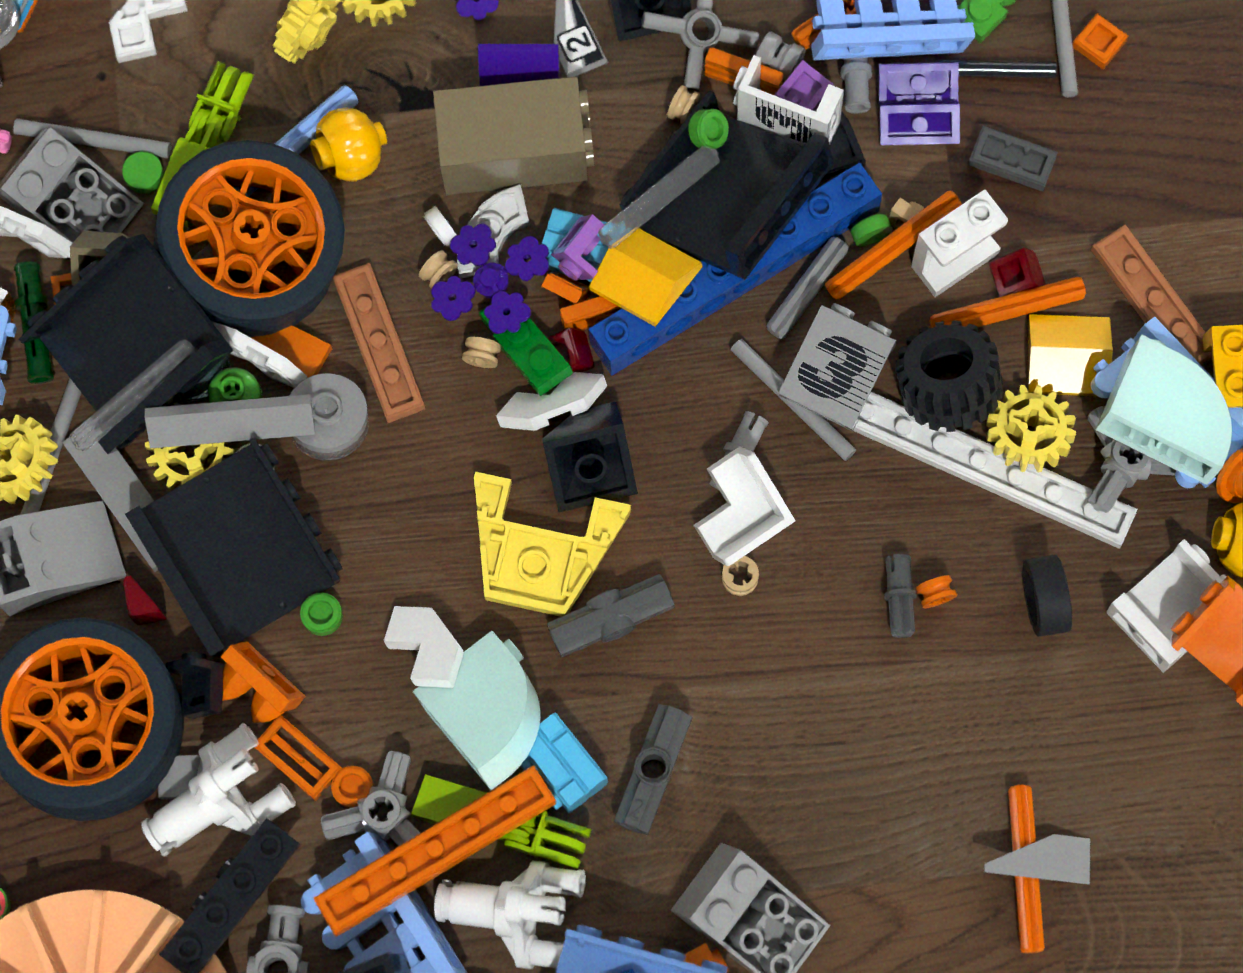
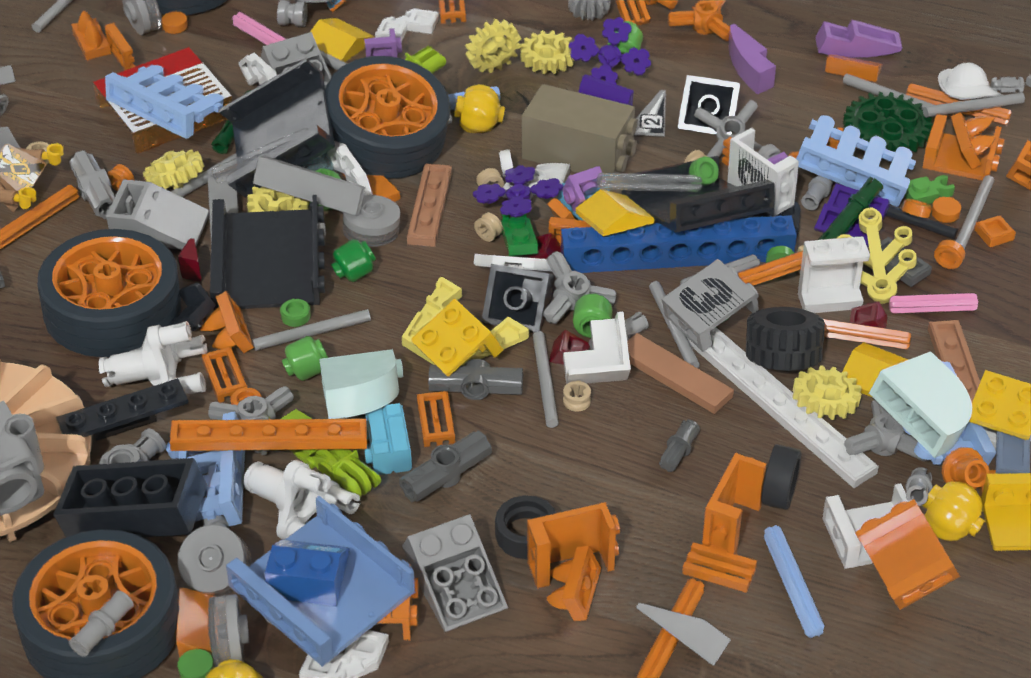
camera: 25 degrees right, 30 degrees down
white tile [384,606,464,688] -> none
orange bush [915,575,957,608] -> none
none -> light grey bar [252,309,371,351]
none -> bright green head [282,336,329,381]
none -> yellow slope [310,18,375,62]
none -> green head [331,239,376,282]
none -> medium lavender bracket [364,28,402,58]
none -> yellow bracket [411,298,503,376]
none -> orange tile [417,391,455,447]
none -> black tyre [495,495,556,559]
none -> orange panel [527,502,620,588]
none -> light grey bar [533,331,558,428]
none -> light grey bush [543,252,616,323]
none -> orange tile [546,546,601,621]
none -> dark red slope [549,330,590,365]
none -> bright green head [573,294,613,338]
none -> nougat tile [627,333,734,414]
none -> orange tile [682,542,757,593]
none -> orange panel [702,453,767,555]
none -> light blue axle [764,525,824,638]
none -> dark green pin [818,177,883,240]
none -> light yellow plant [837,208,917,304]
none -> bright pink axle [889,293,978,314]
none -> orange tile [902,198,932,218]
none -> light grey pin [906,467,933,506]
none -> orange tile [931,197,961,223]
none -> orange tile [934,240,965,269]

